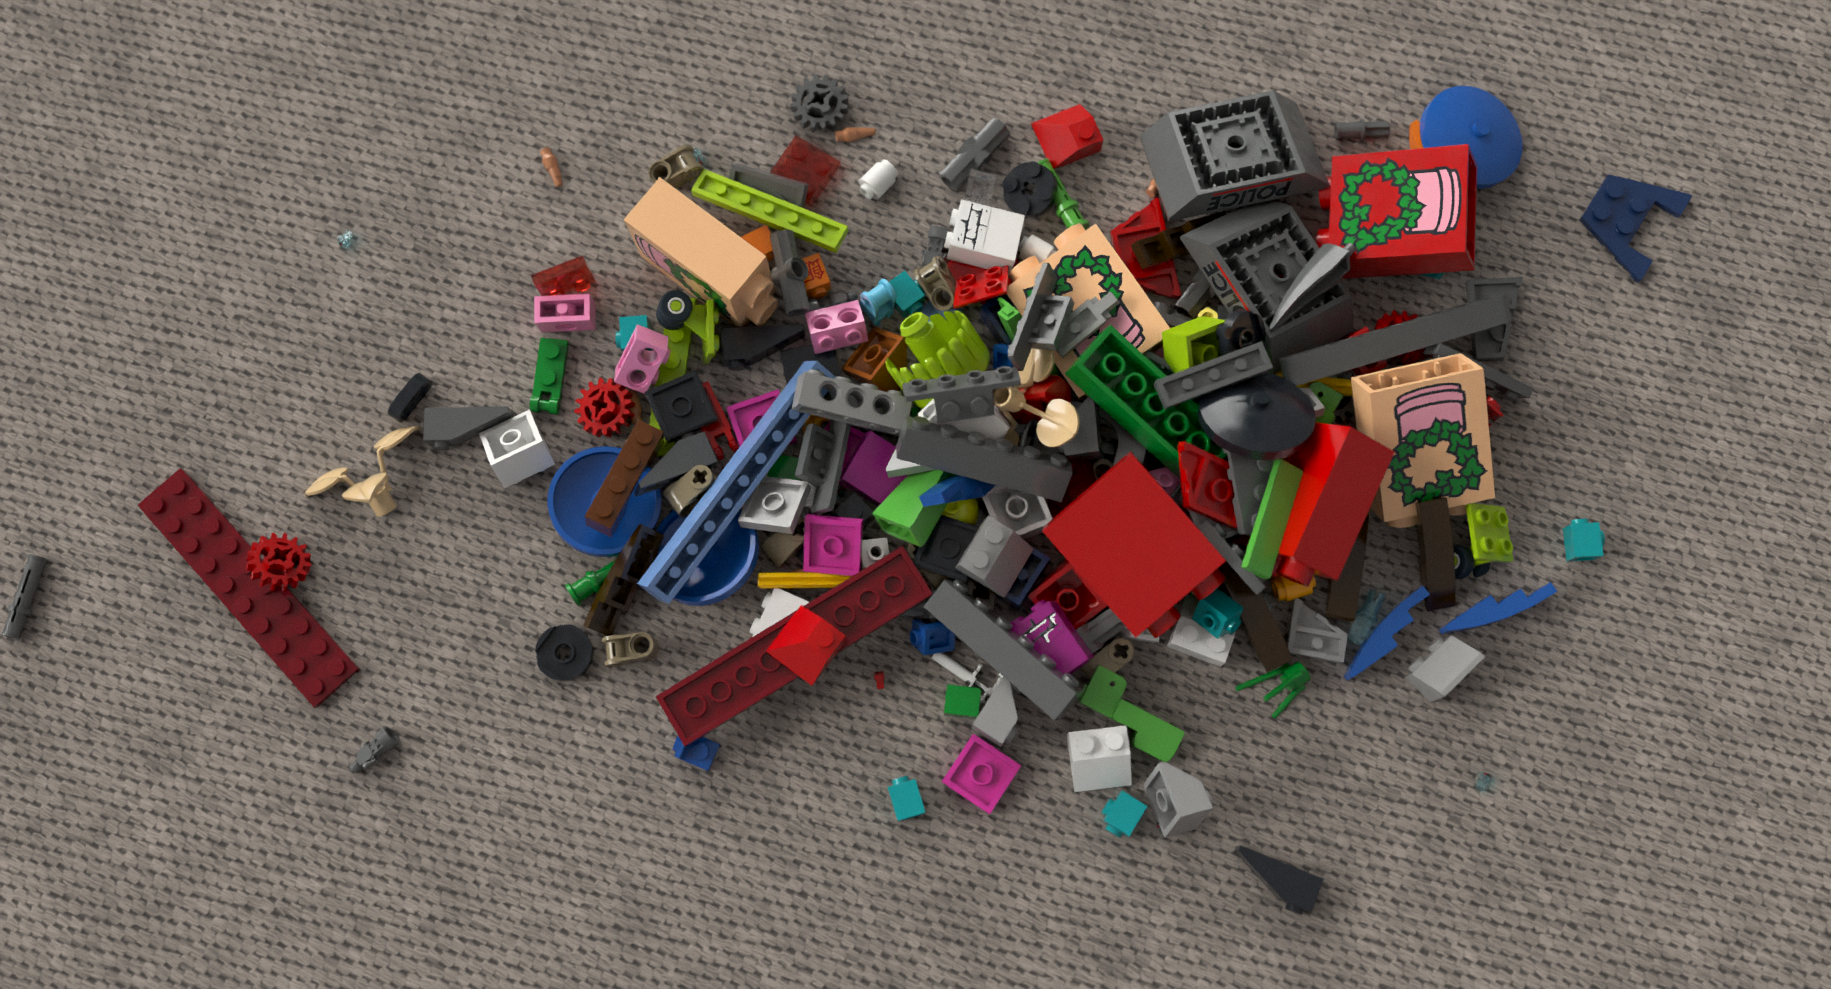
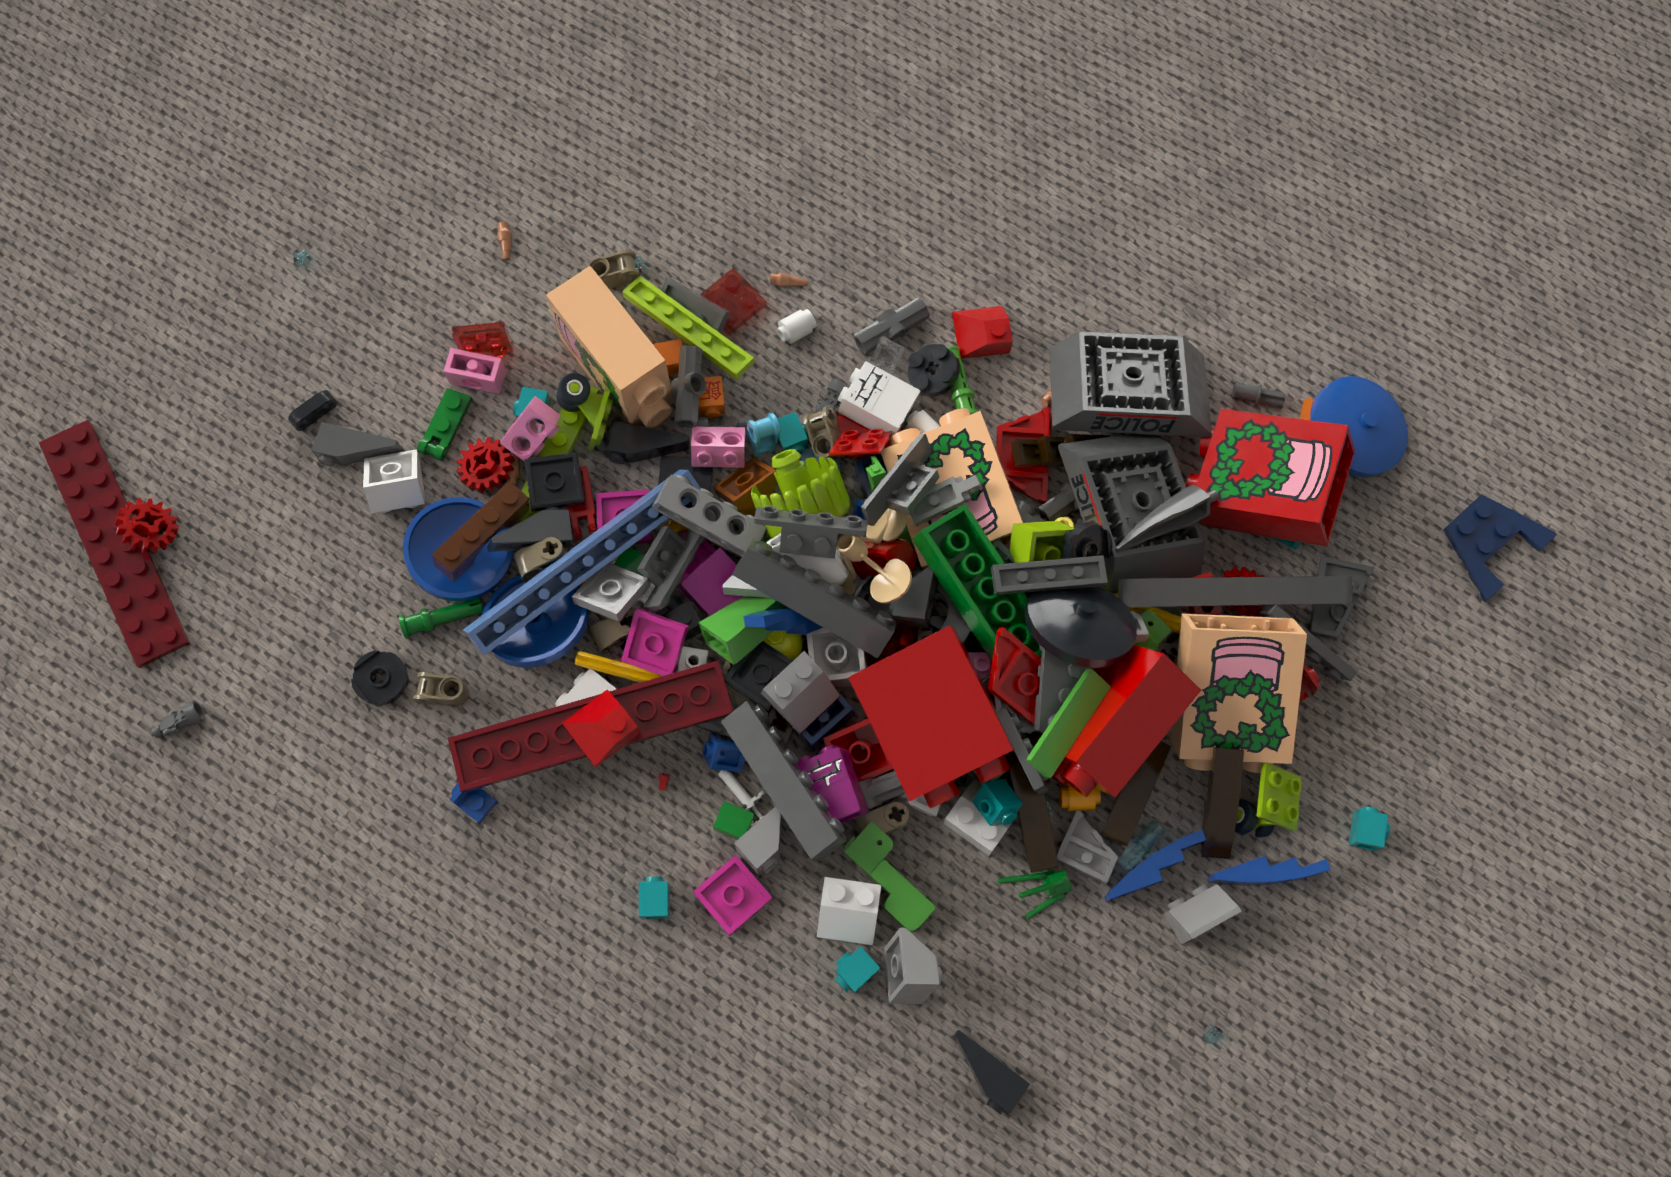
camera: 10 degrees right, 5 degrees down
tan plant [304,426,421,517] -> none
dark brown slope [583,524,665,636] -> none
dark grey gear [790,74,849,133] -> none

